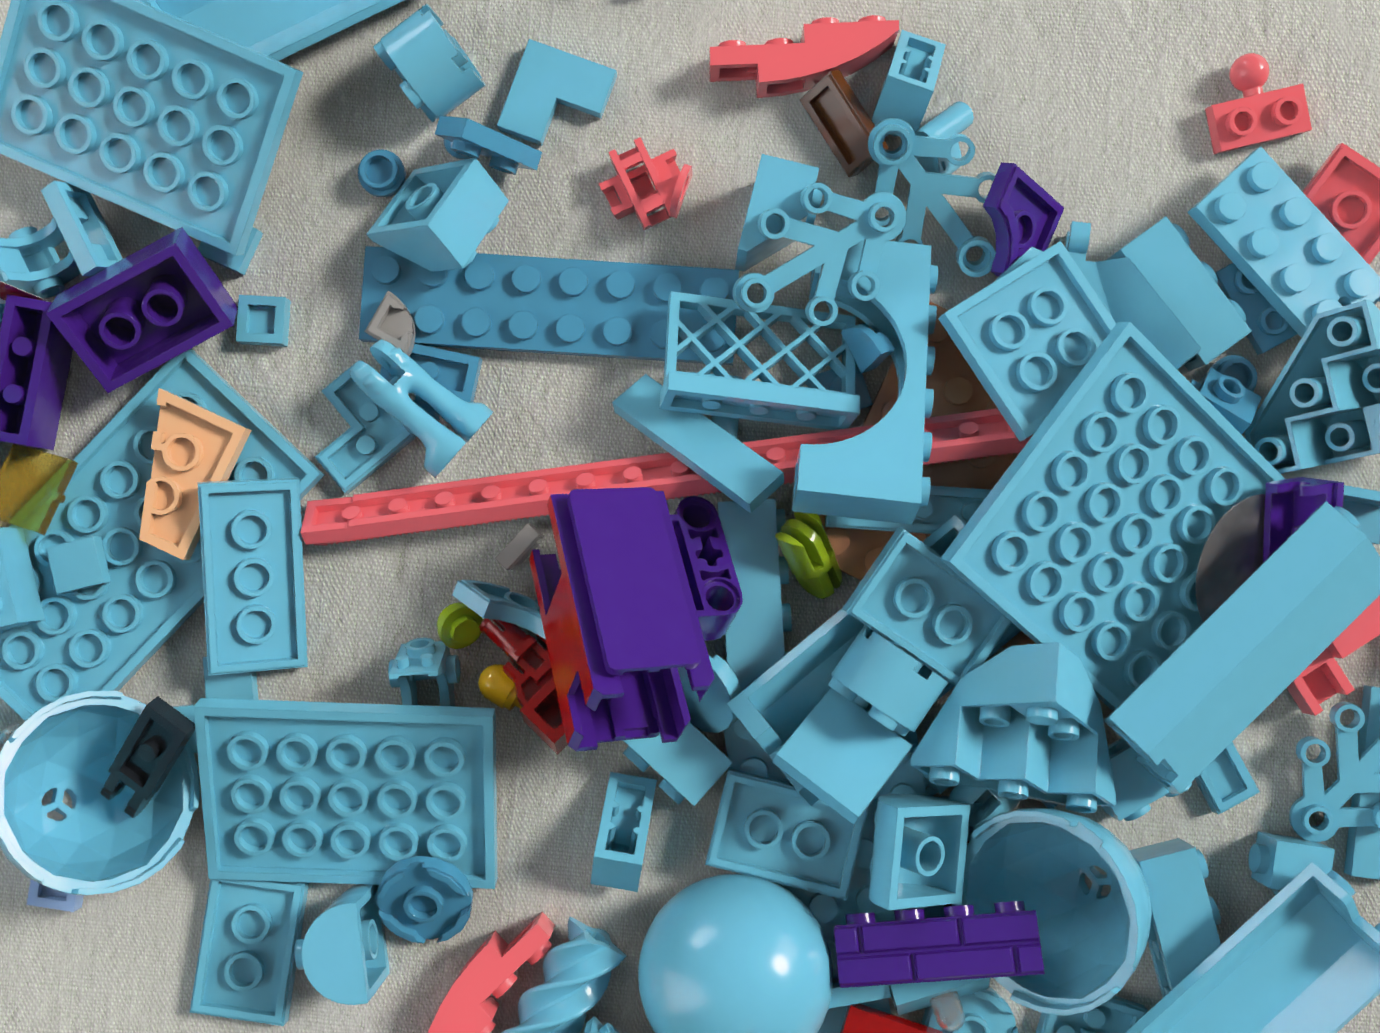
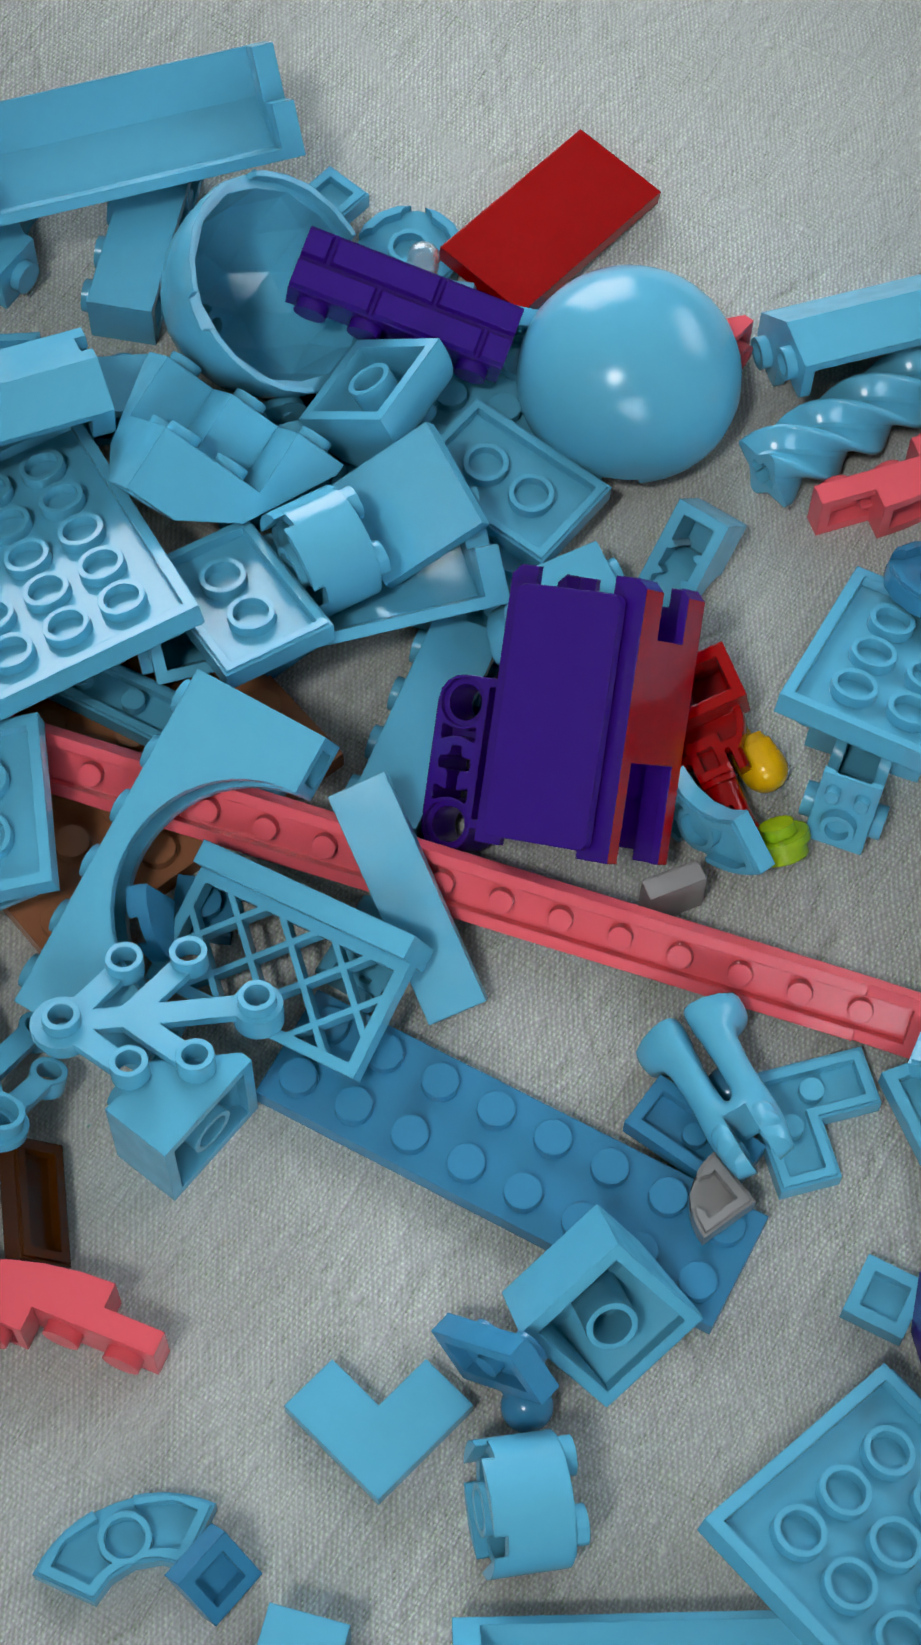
camera: 160 degrees left, 25 degrees down
dark azure plate [358,149,406,197] -> none
coral piece [599,137,692,230] -> none
lime arm [775,512,842,599] -> none

